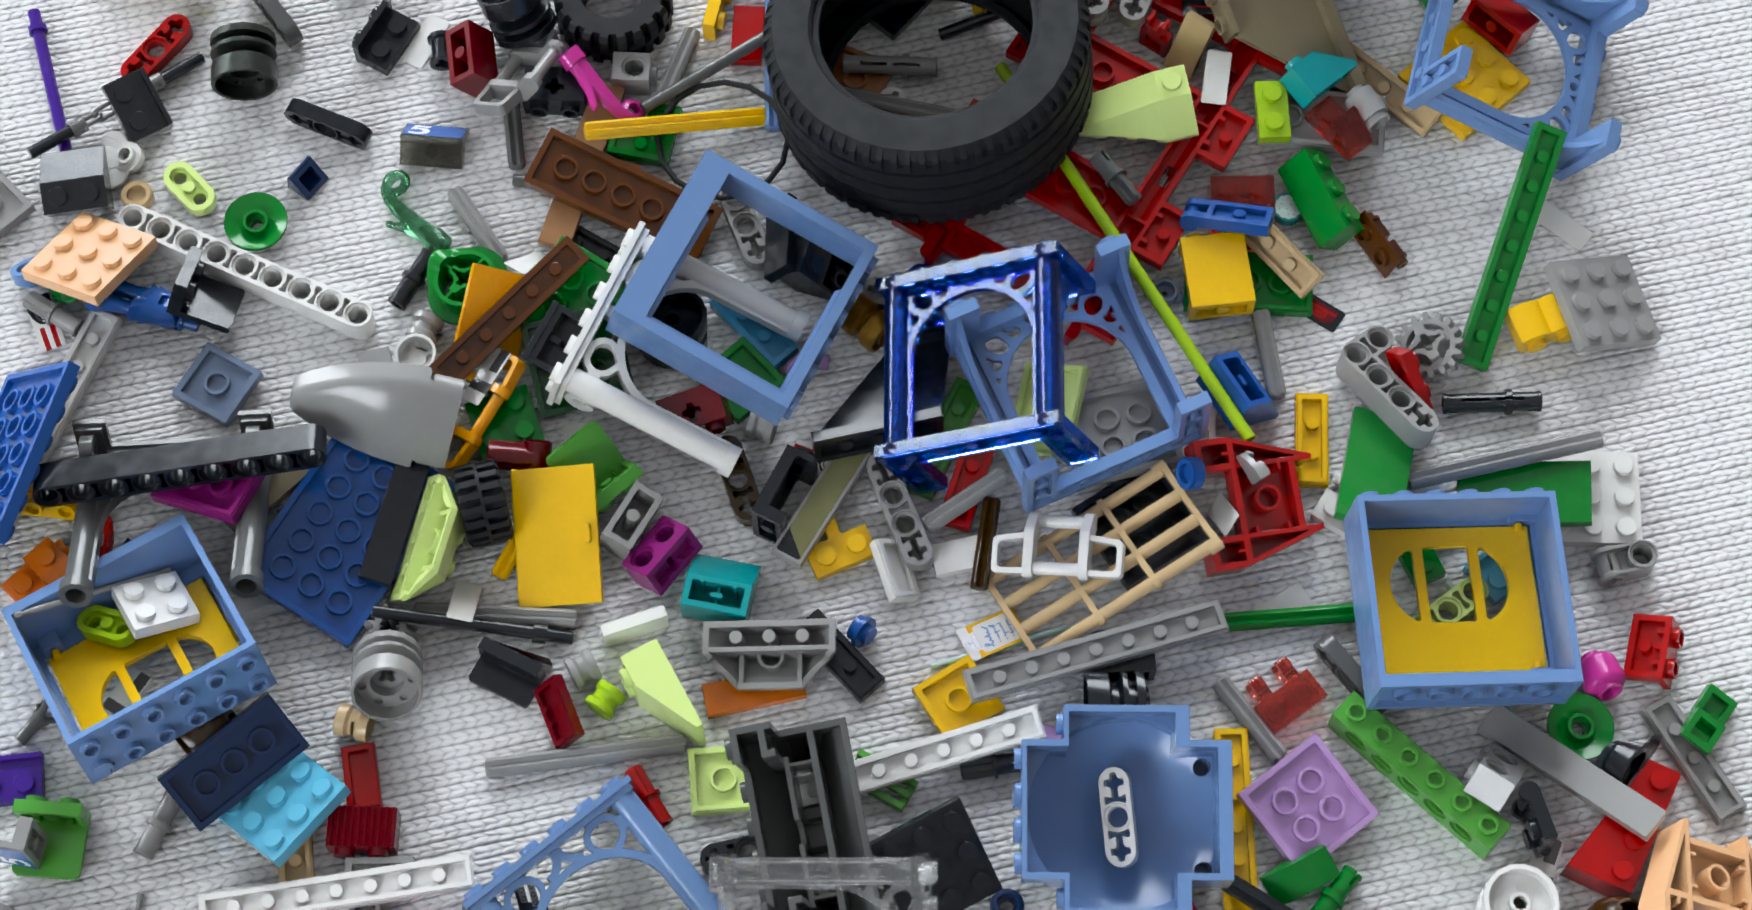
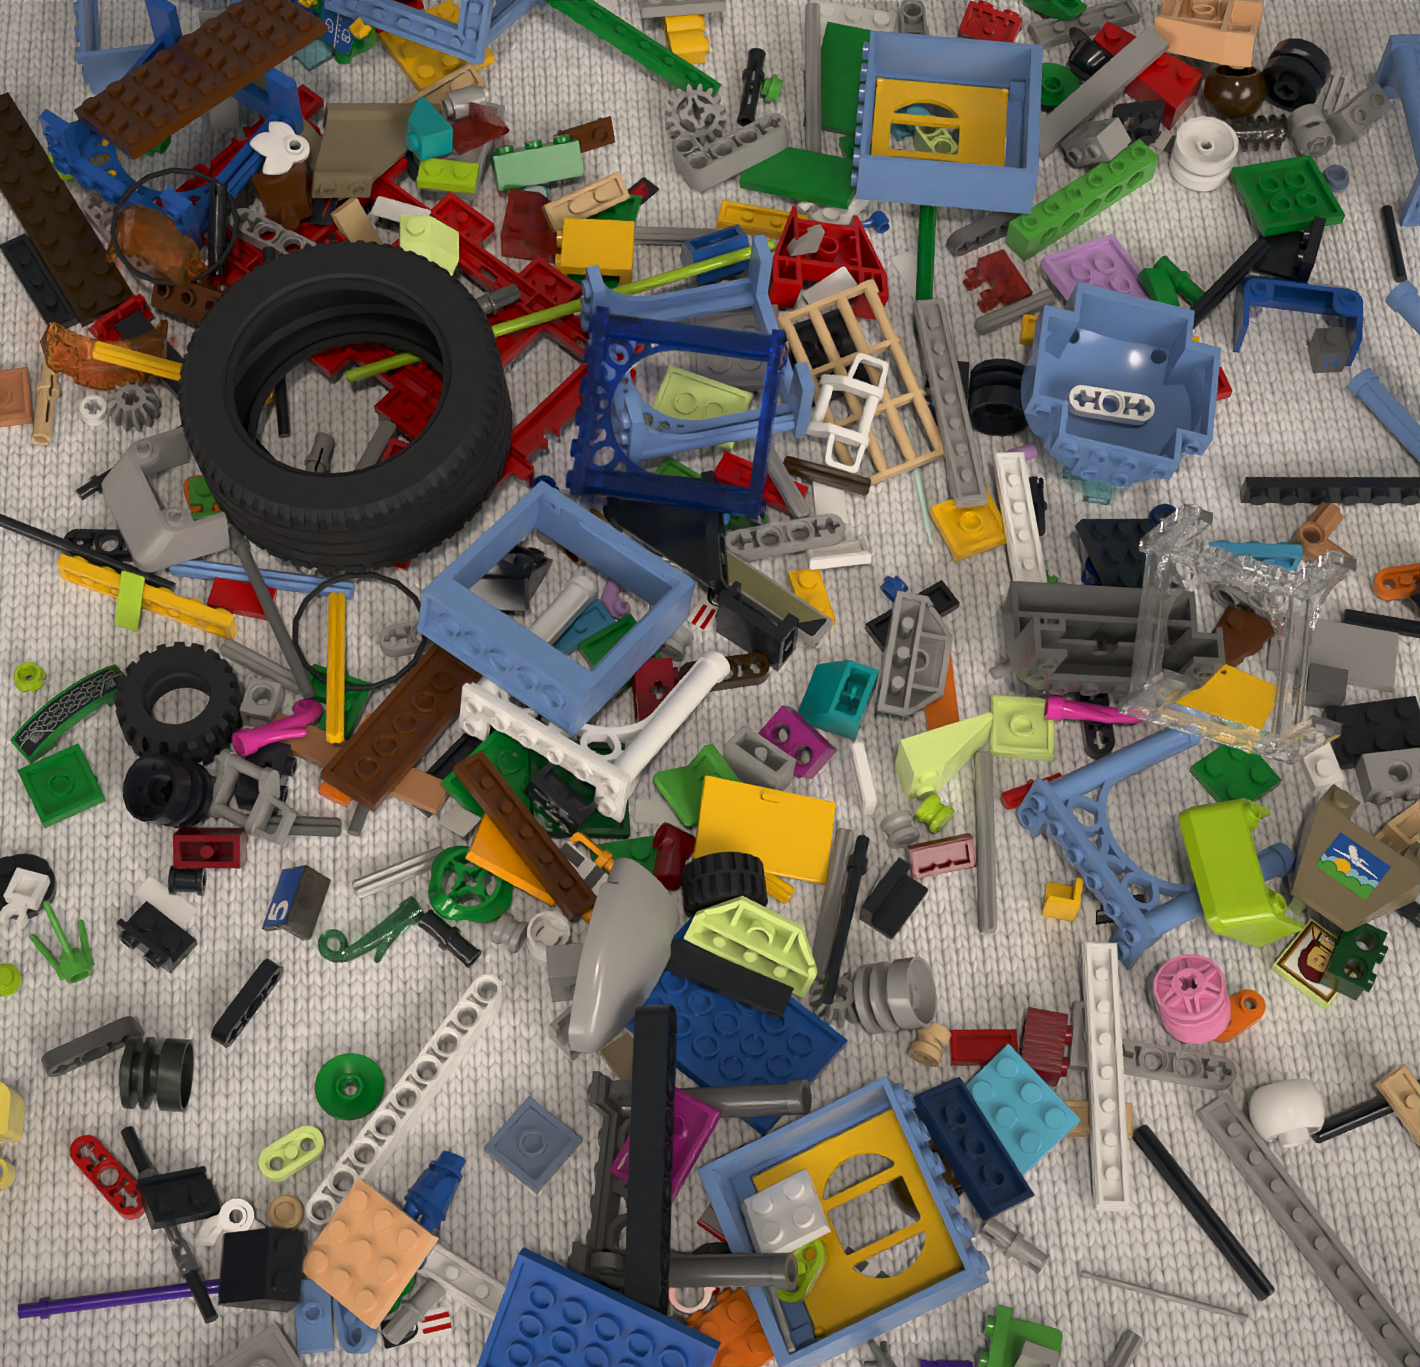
camera: 85 degrees left, 5 degrees down
black bracket [166,246,245,333] -> none
dark blue slope [287,156,329,201] -> none
white sticker [446,581,482,622] -> none
white sticker [955,609,1030,662] -> none
blue tile [1176,456,1206,490] -> none
blue plate [1179,197,1275,237] -> none
red plate [1385,347,1433,409] -> none
none -> medium blue plate [295,1279,335,1355]
none -> bright green plate [760,74,783,102]
none -> blue hand [847,211,890,234]
none -> yellow panel [1041,877,1084,922]
none -> dark pink plant [1044,694,1146,724]

